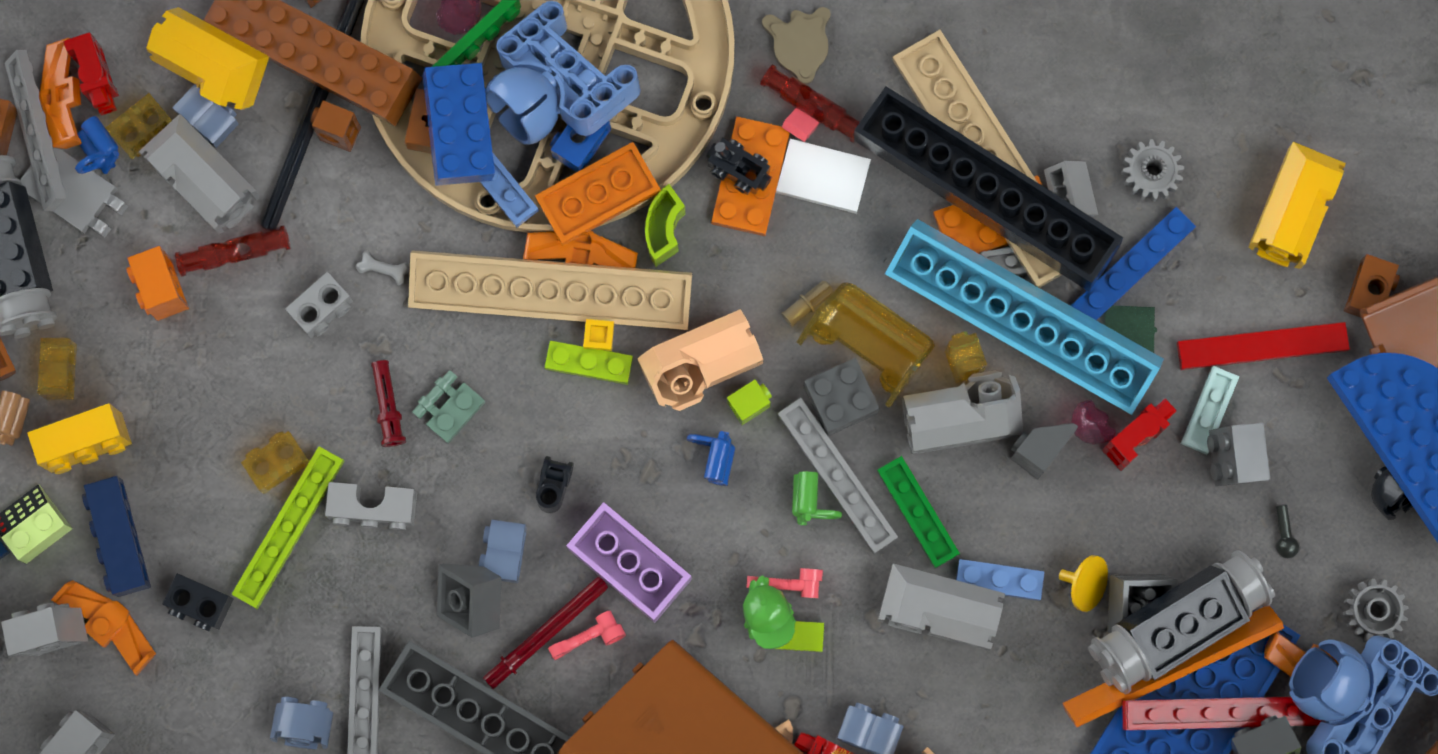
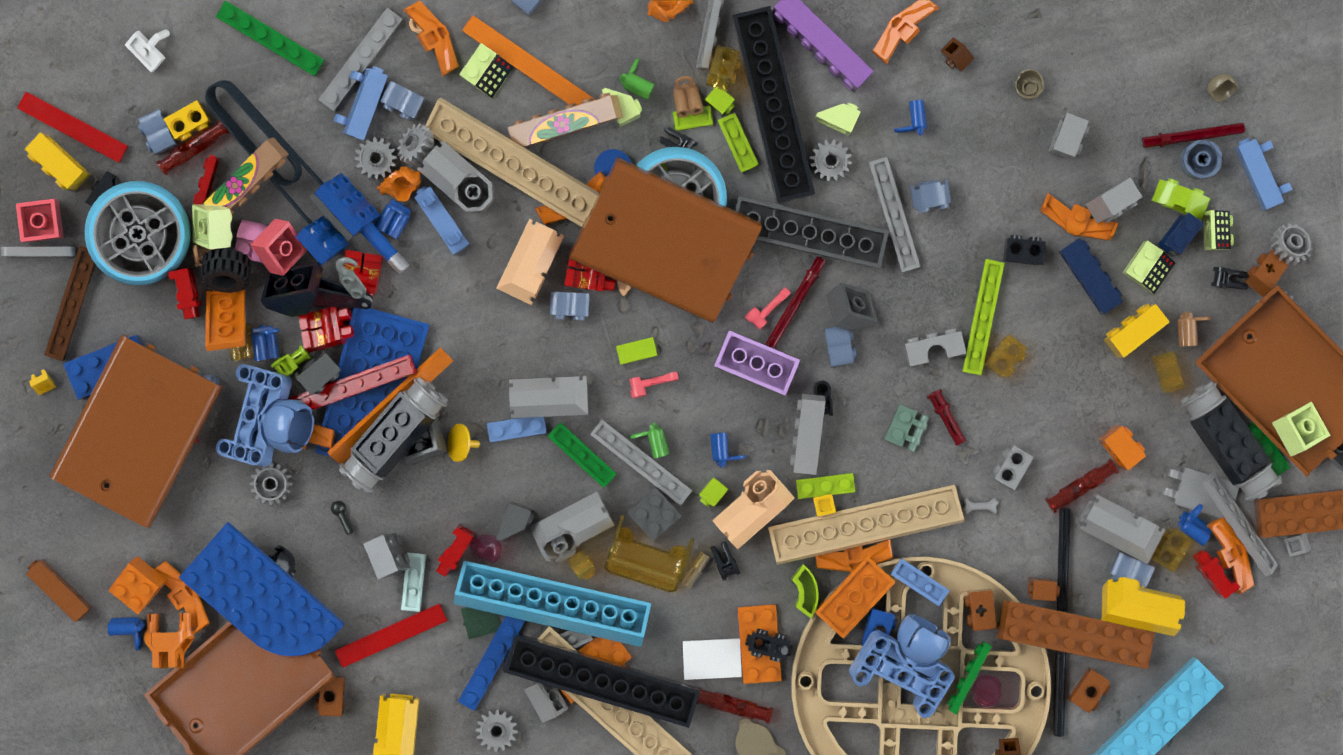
camera: 160 degrees right, 10 degrees up
blue brick [423,63,495,186] -> none
bright green hair [743,575,796,649] -> none
coral tile [782,107,820,142] -> none
none -> black piece [710,541,741,581]
none -> light grey brick [790,394,826,475]

